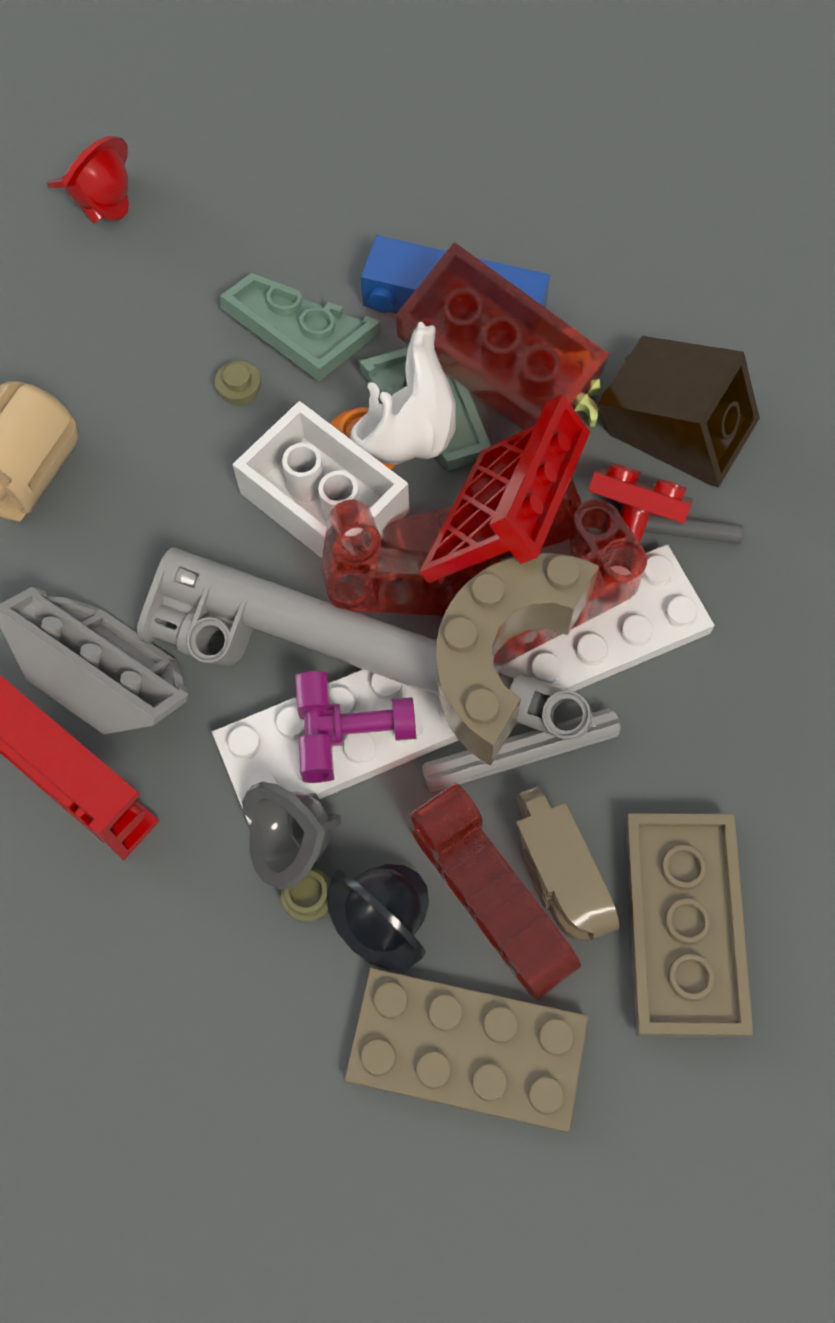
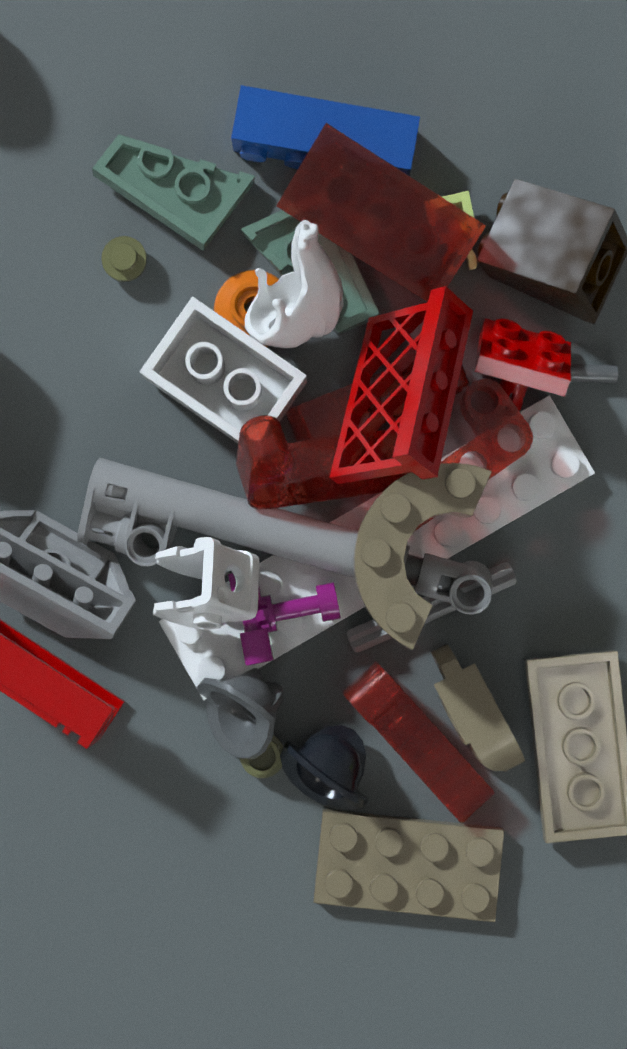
camera: 10 degrees left, 20 degrees up
none -> white piece [153,537,259,630]

